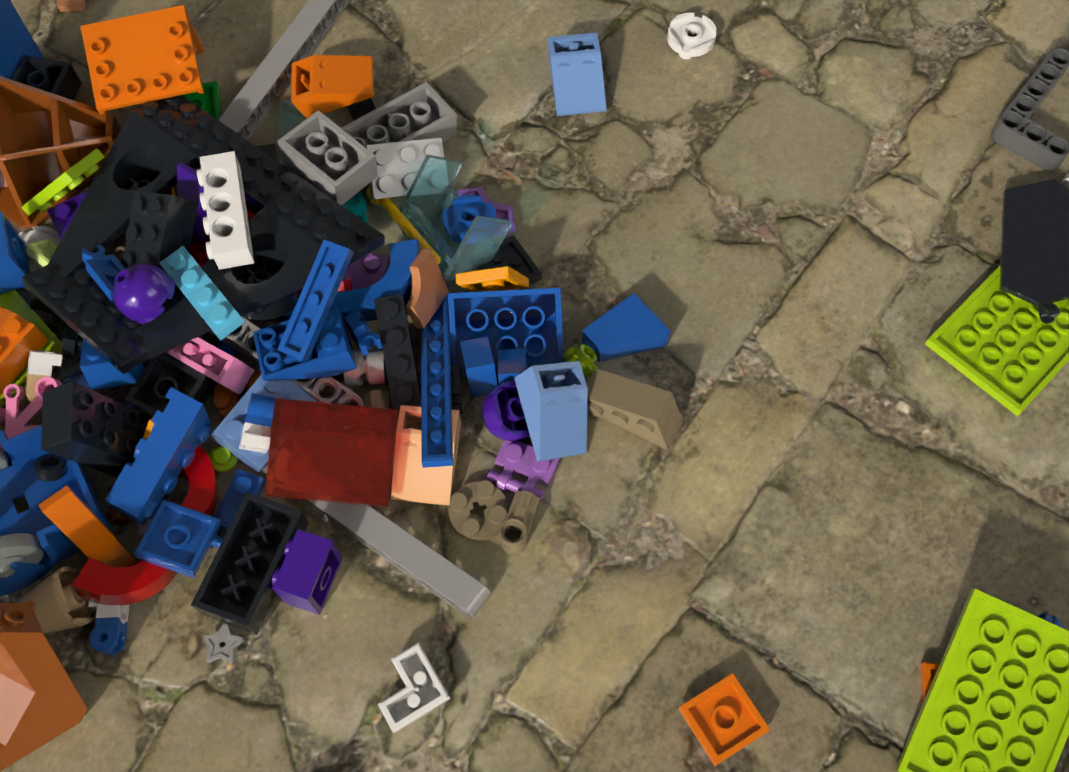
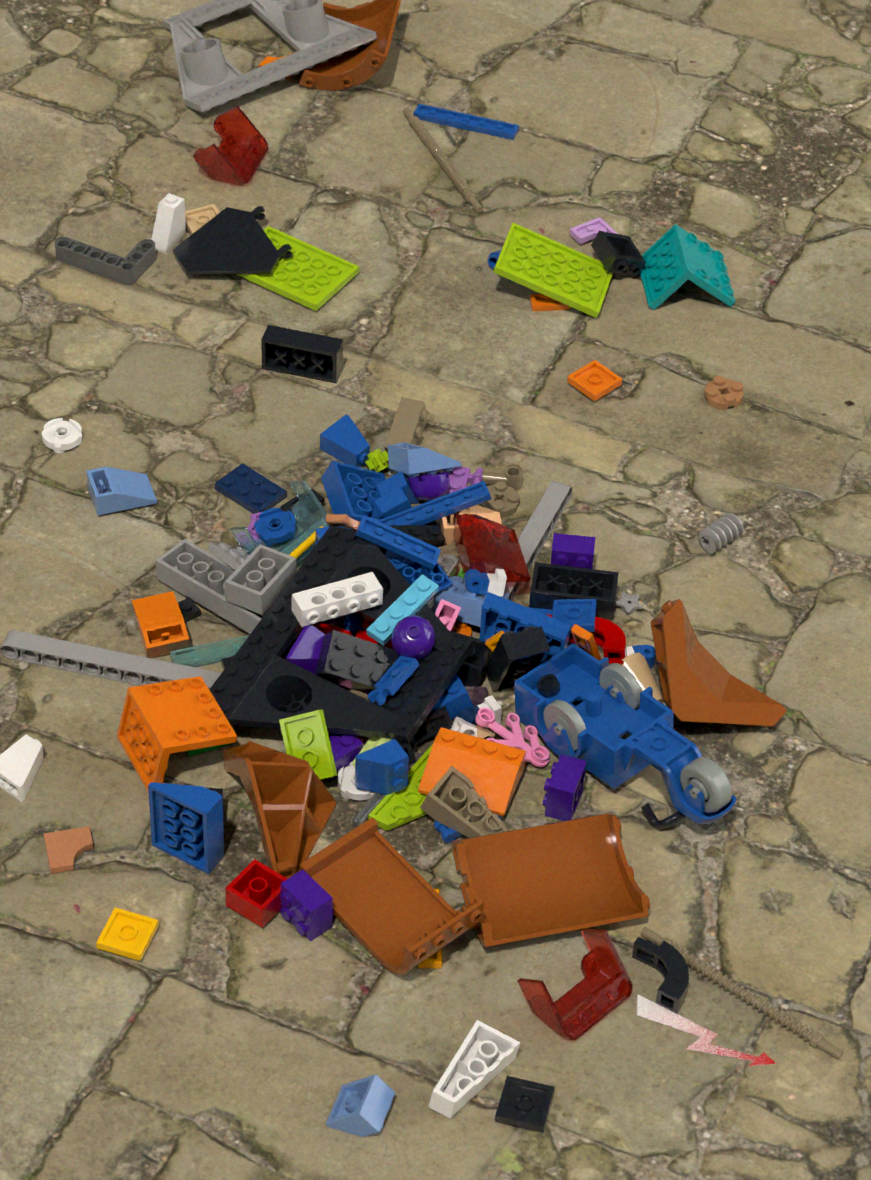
camera: 105 degrees left, 20 degrees down
white brick [378,642,450,734] -> none
light orange tile [456,266,529,292] -> none
none -> dark blue plate [215,463,287,514]
none -> black brick [261,325,343,384]

